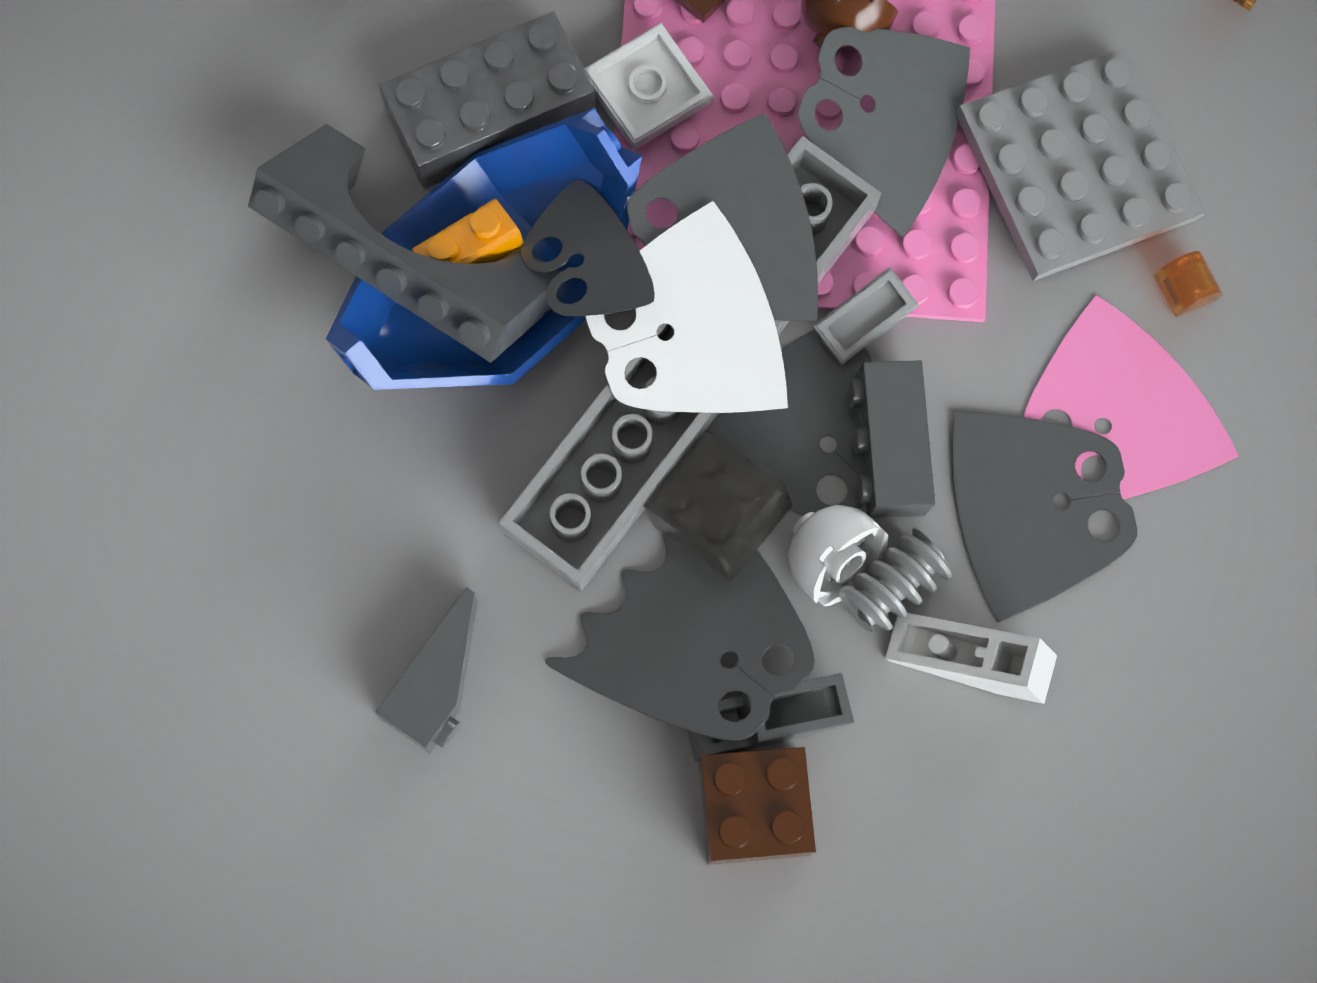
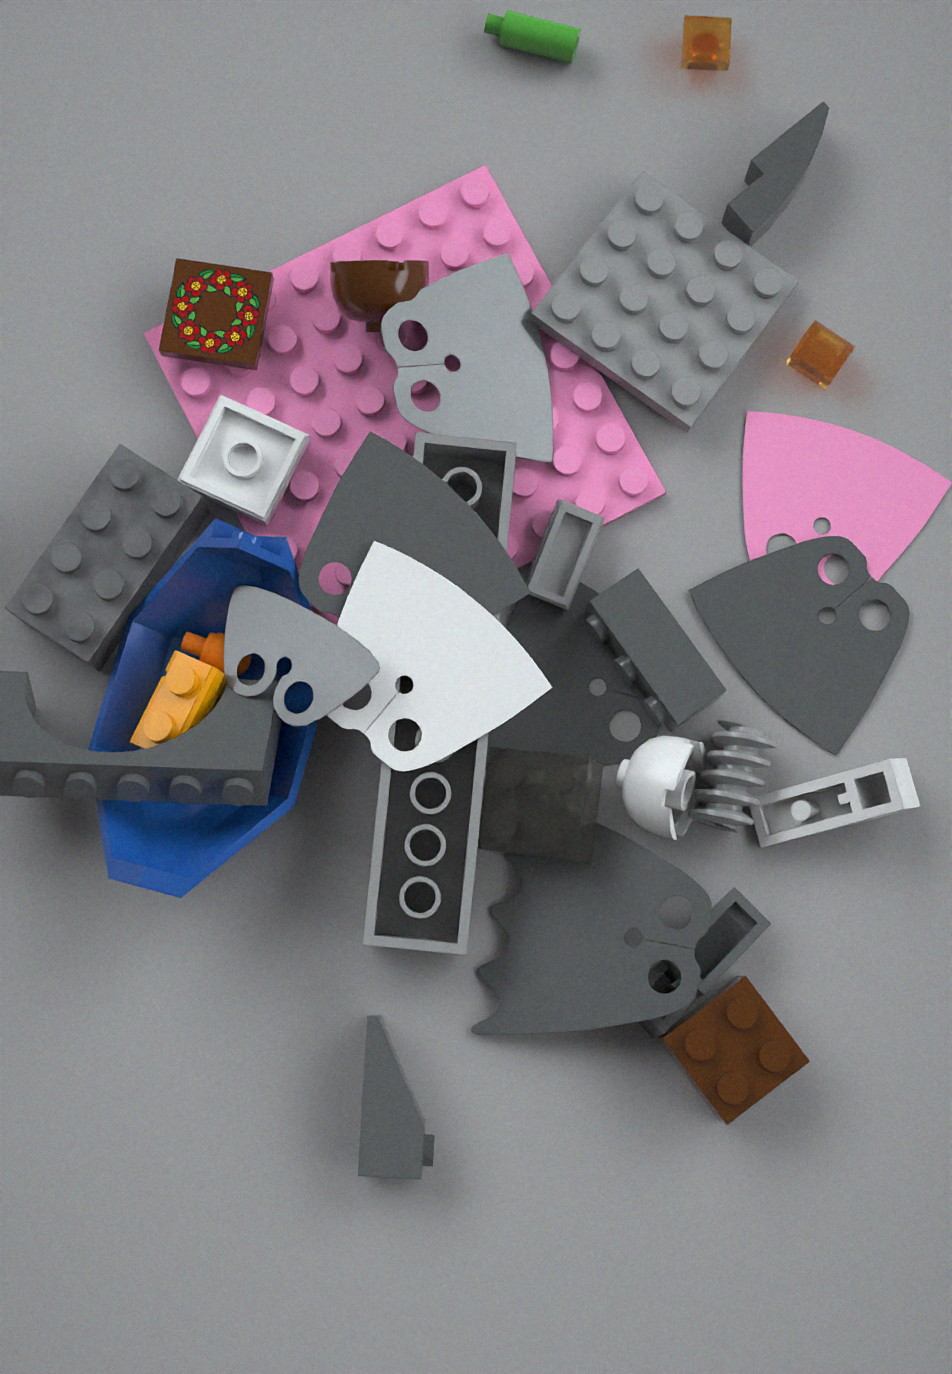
camera: 25 degrees left, 5 degrees up
none -> orange cylinder [180,631,251,676]
none -> dark grey slope [721,101,830,247]

